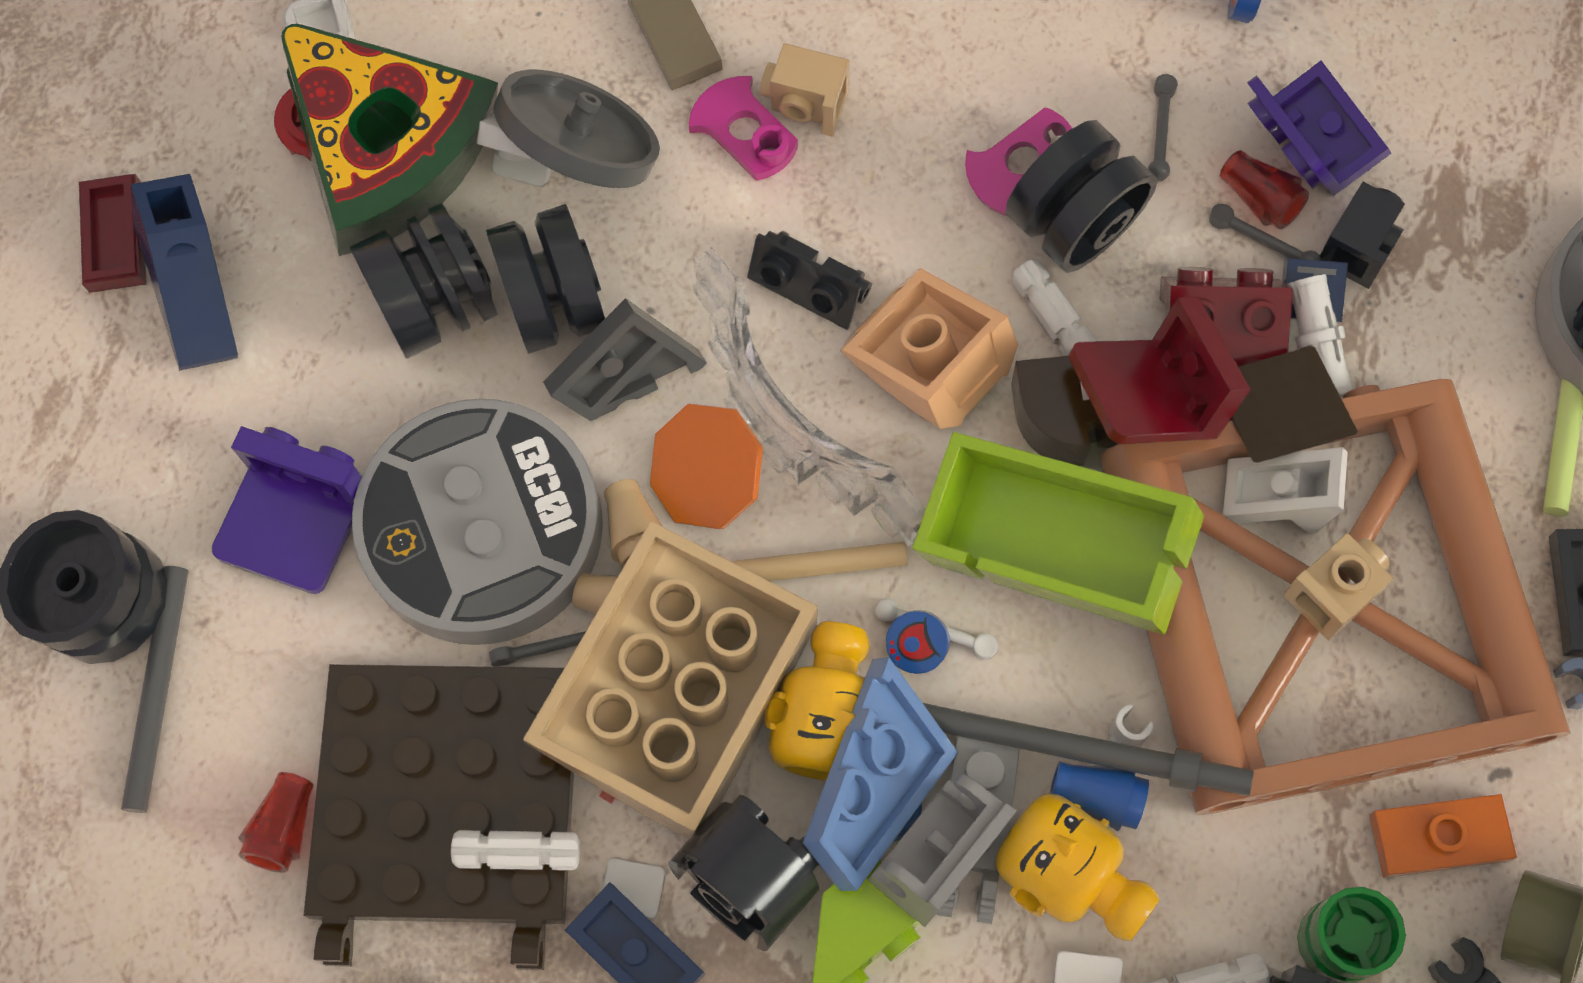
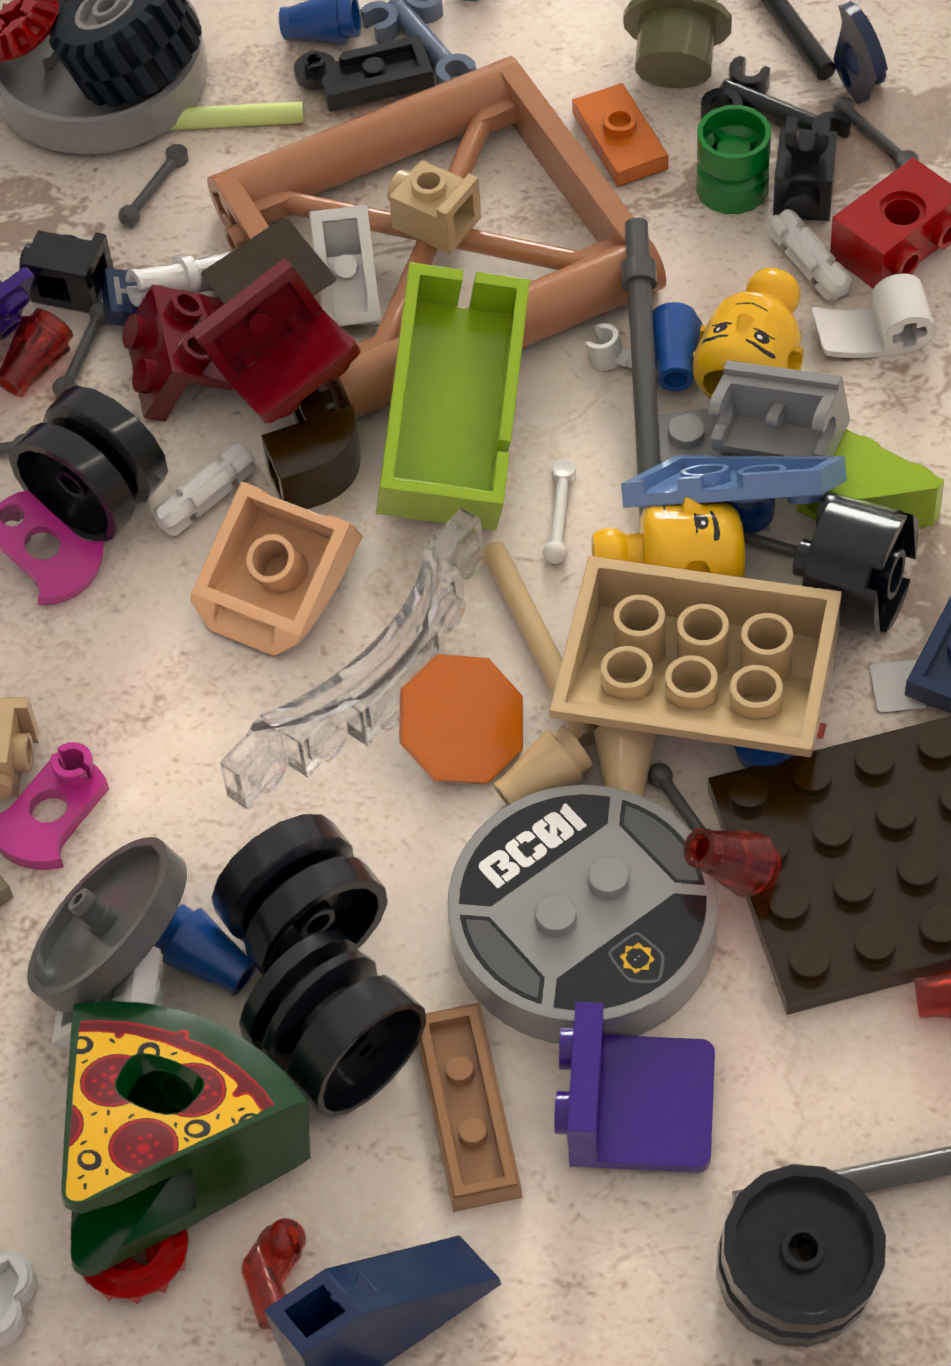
camera: 105 degrees left, 15 degrees down
white axle [451,830,581,870] -> none
dark grey wing [543,298,707,421] -> none
black hinge [747,231,872,330] -> none
blue tile [886,610,950,674] -> none
none -> dark grey hinge [118,144,188,227]
none -> blue cone [155,904,256,996]
none -> clear red arm [241,1218,307,1329]
none -> medium nougat tile [418,1002,522,1212]
none -> clear red cone [683,827,781,898]

